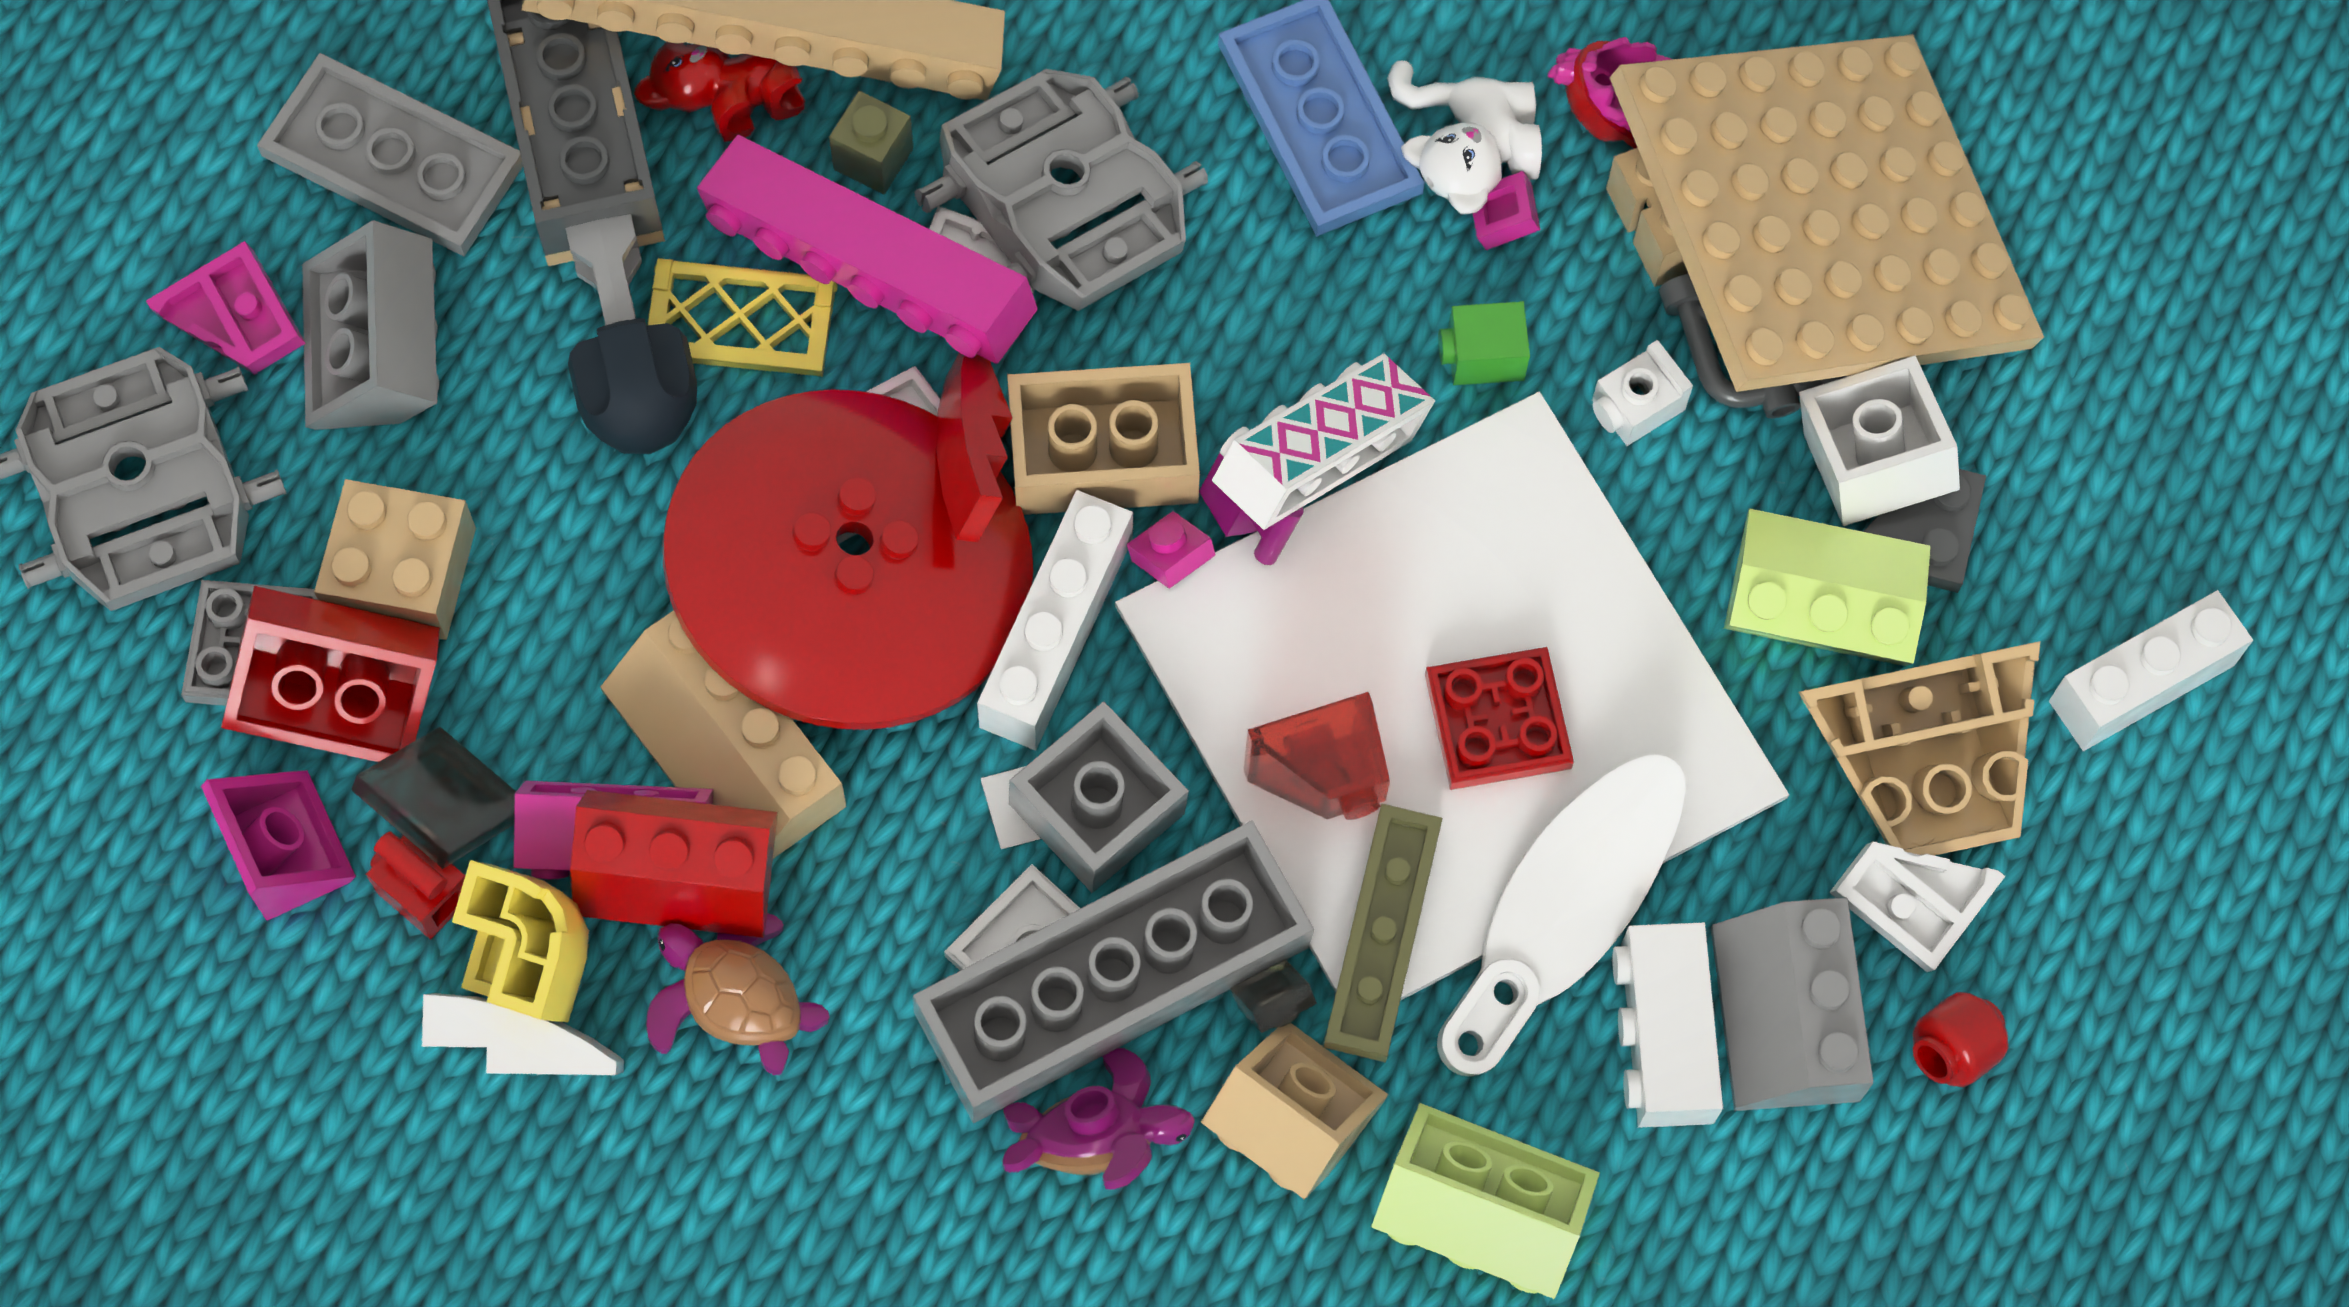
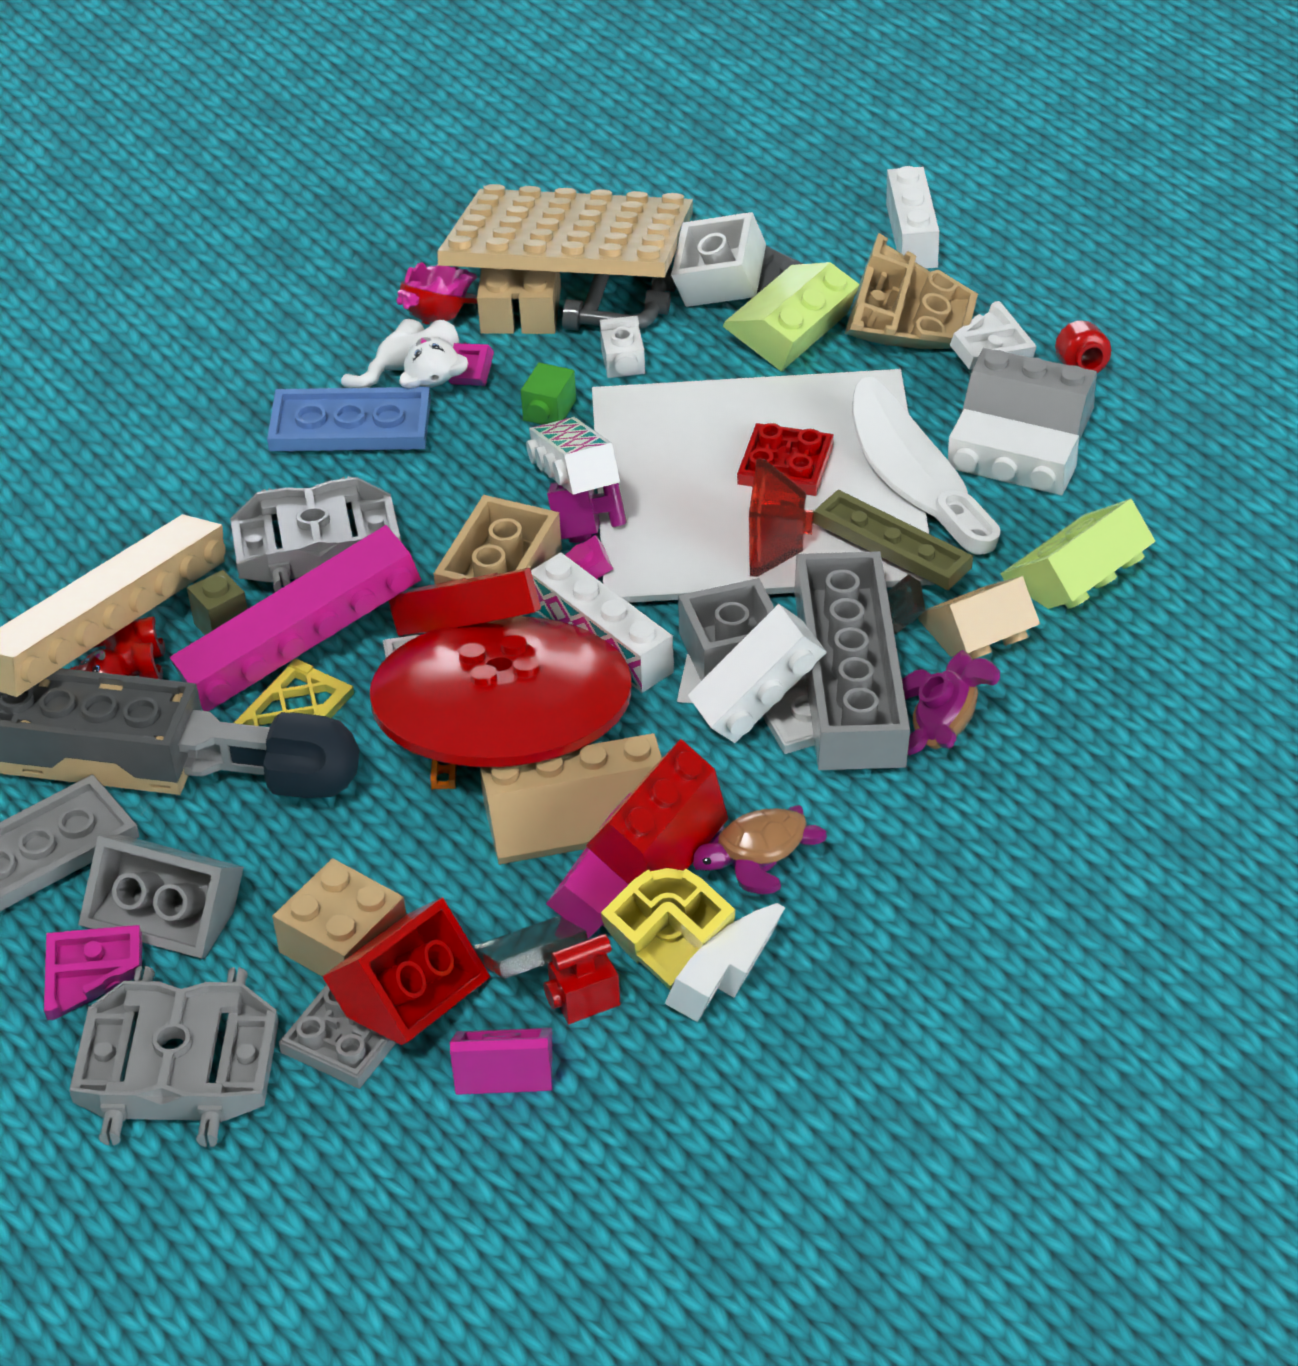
camera: 60 degrees left, 25 degrees down
none -> white brick [687,604,827,743]

